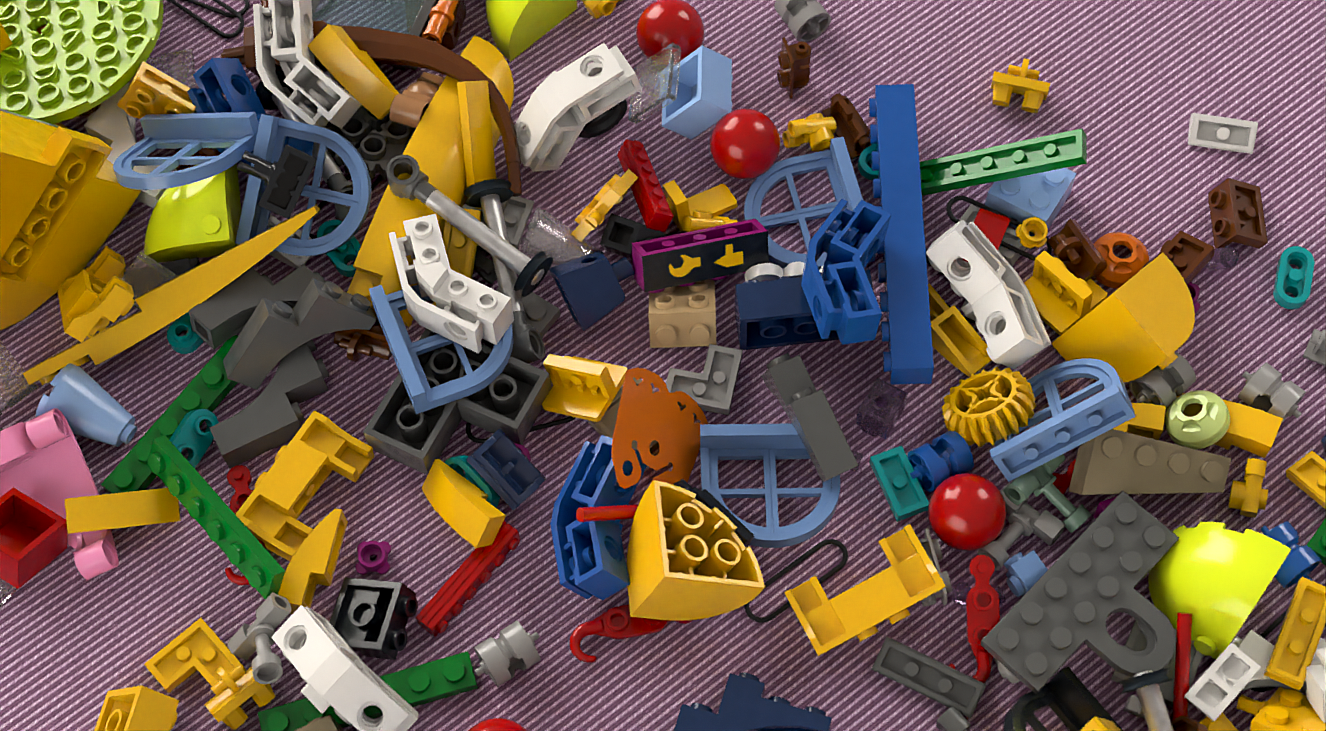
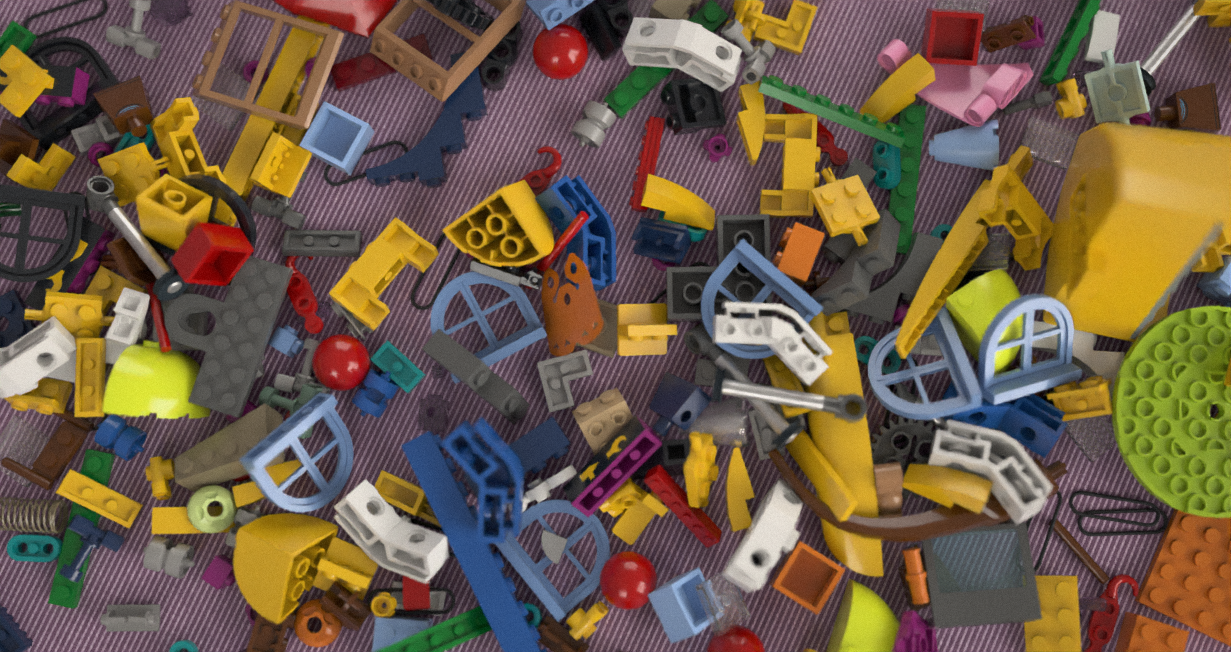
camera: 150 degrees right, 20 degrees up
black brick [237,144,317,219] -> none
yellow gear [941,367,1036,447] -> none
none -> red piece [171,222,254,286]
none -> magenta plate [201,554,236,590]
none -> light grey tile [541,530,568,564]
none -> yellow slope [725,447,755,532]
none -> orange piece [769,540,846,615]
none -> orange piece [771,222,825,287]
none -> yellow plate [809,167,880,246]
none -> magenta plate [893,304,910,326]

